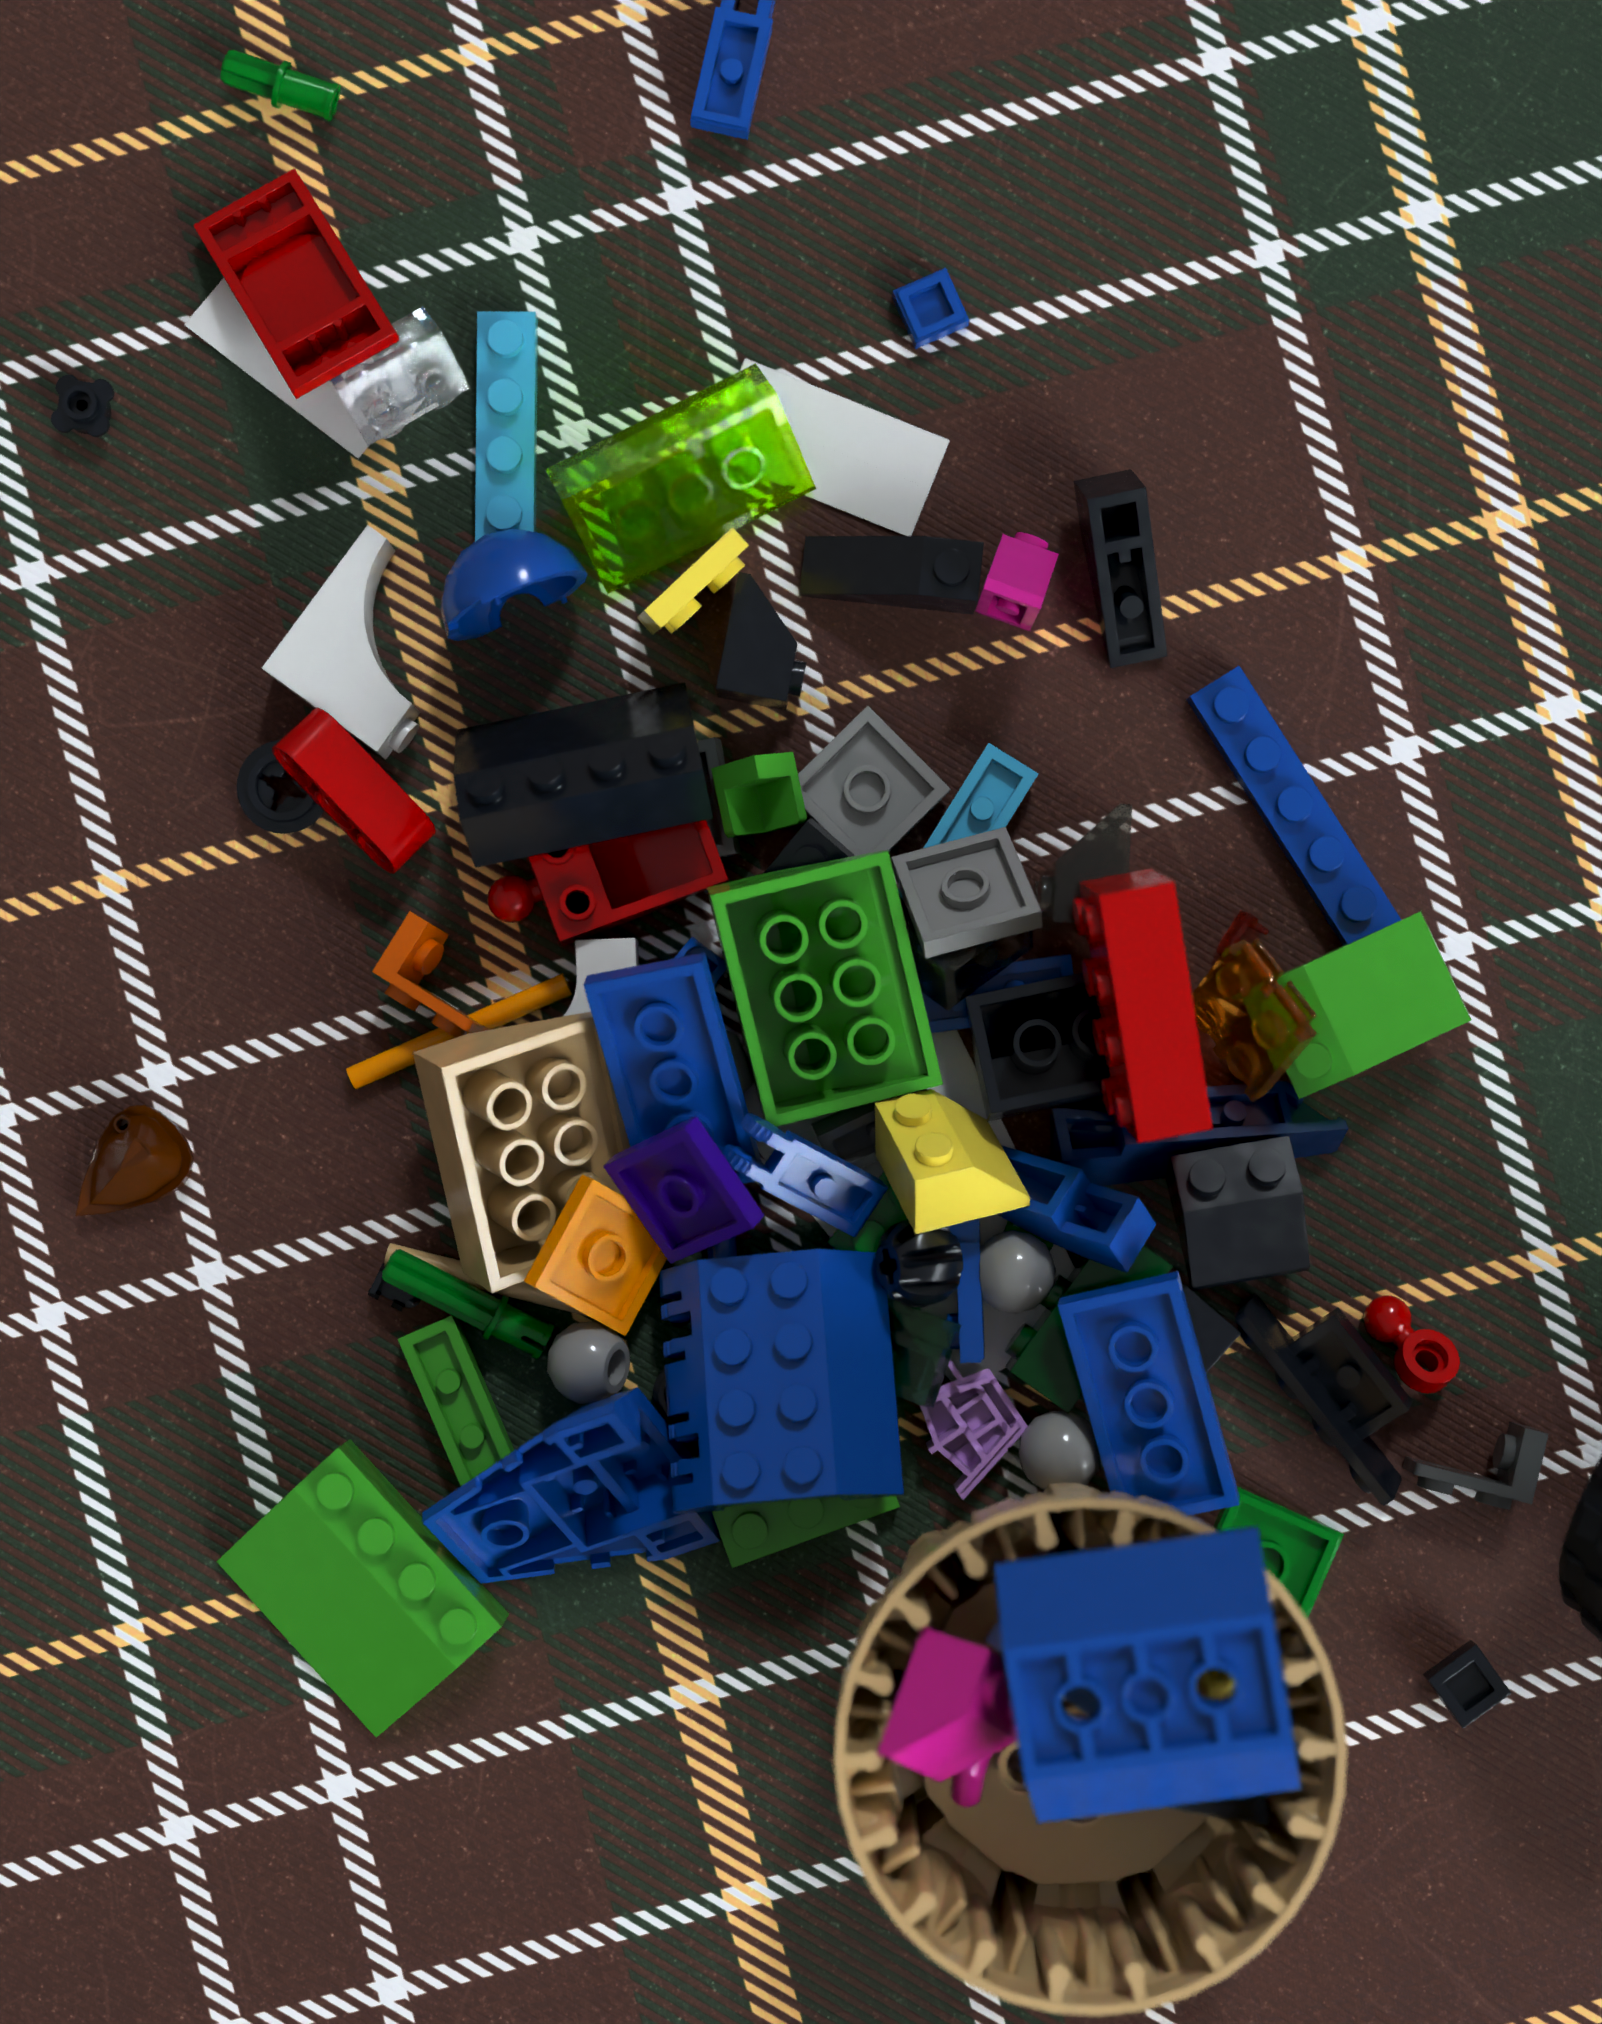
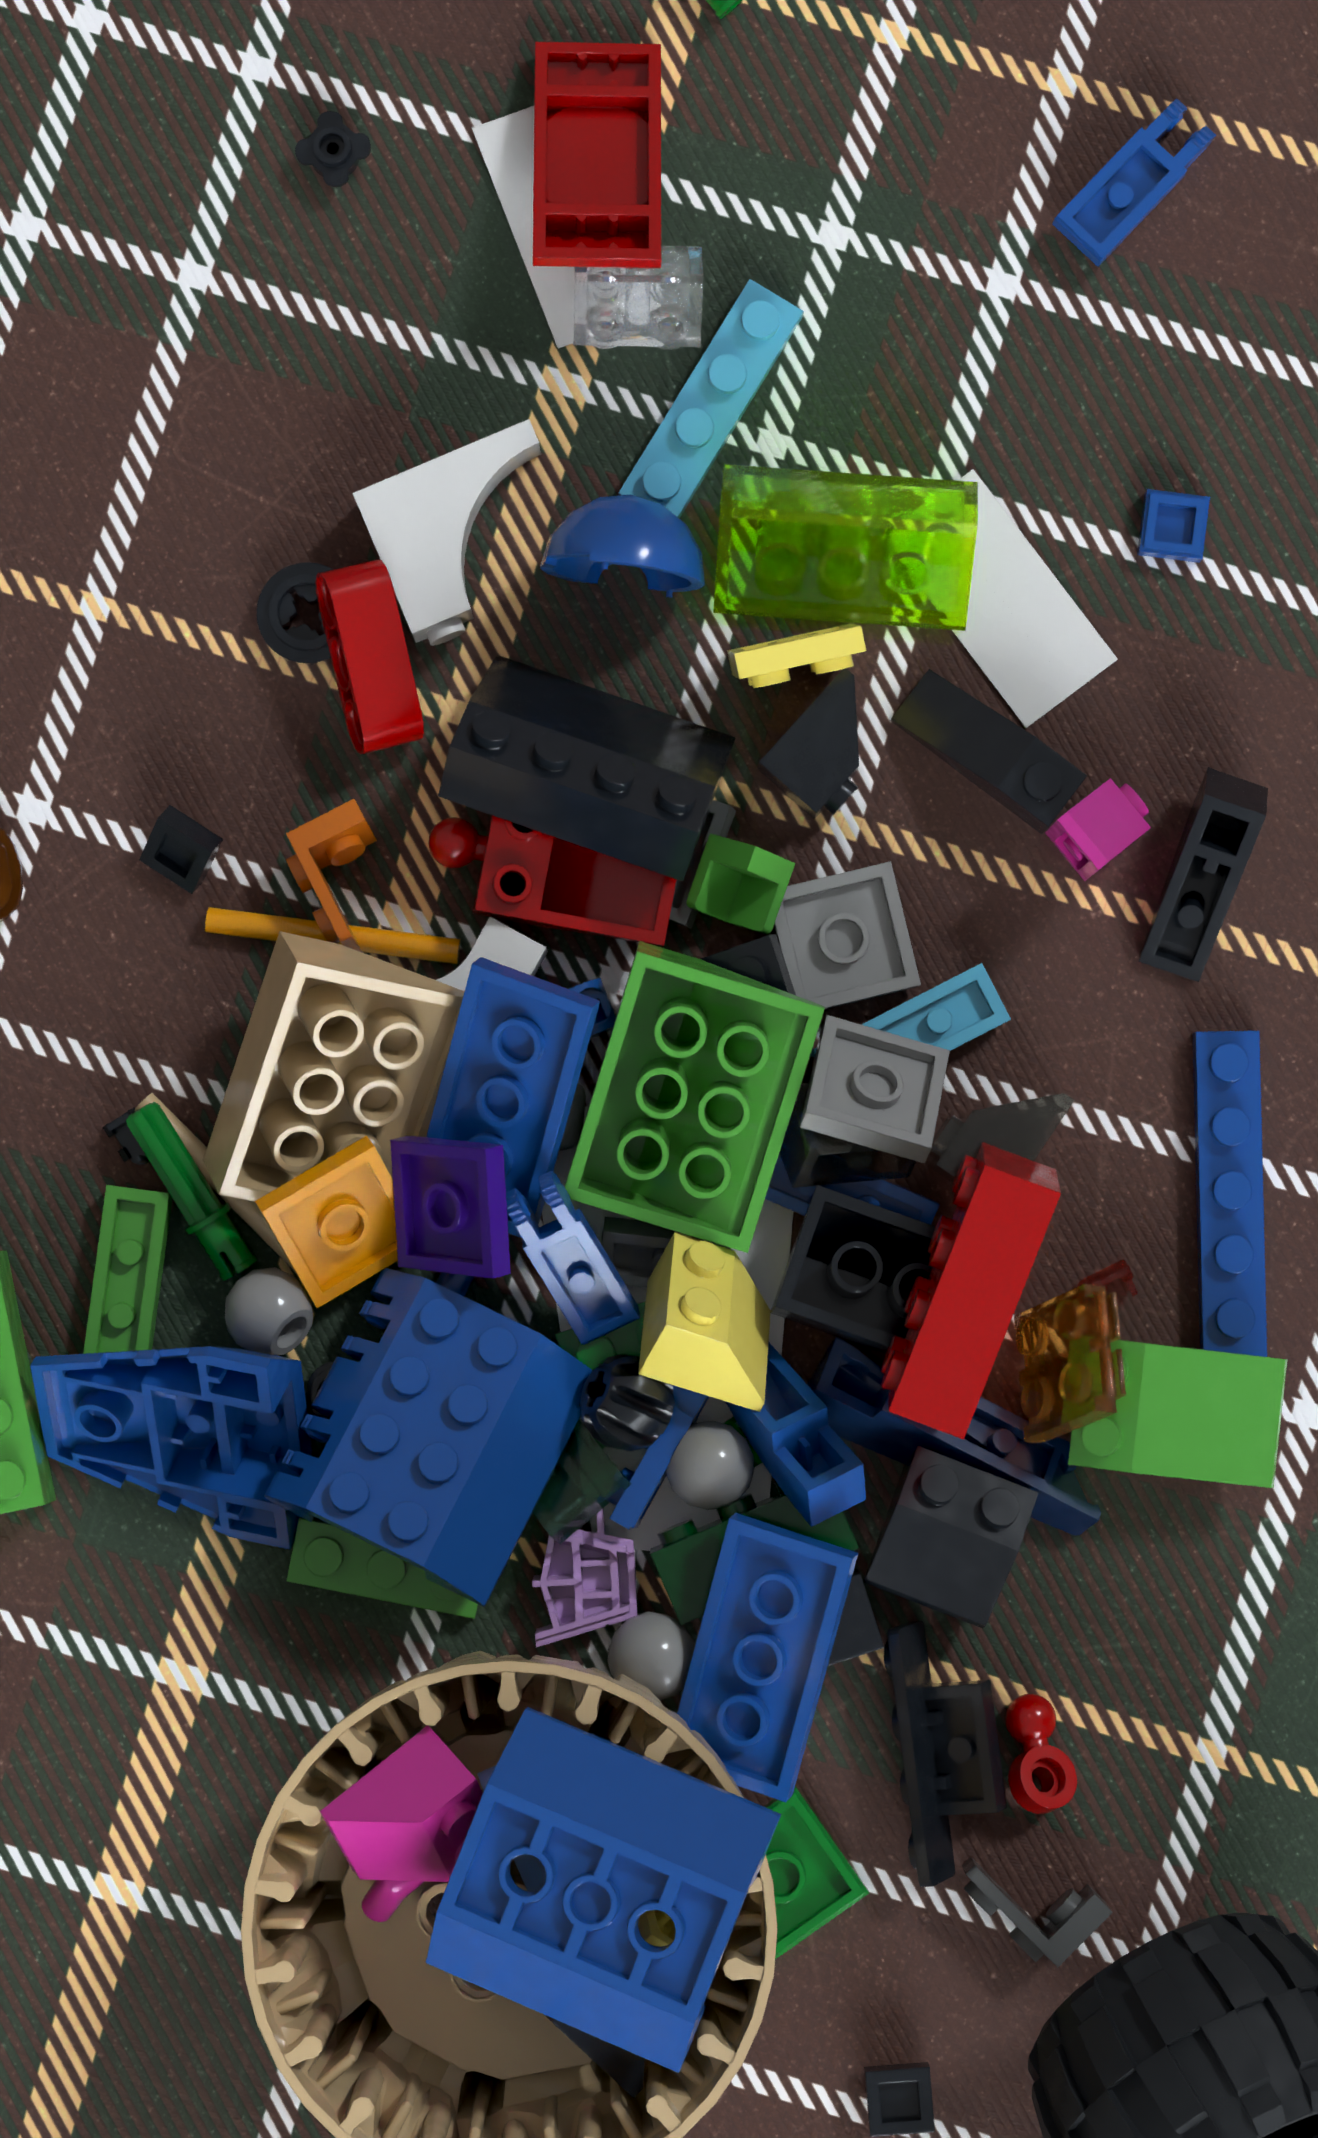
camera: 35 degrees right, 0 degrees up
none -> black plate [139,805,223,894]

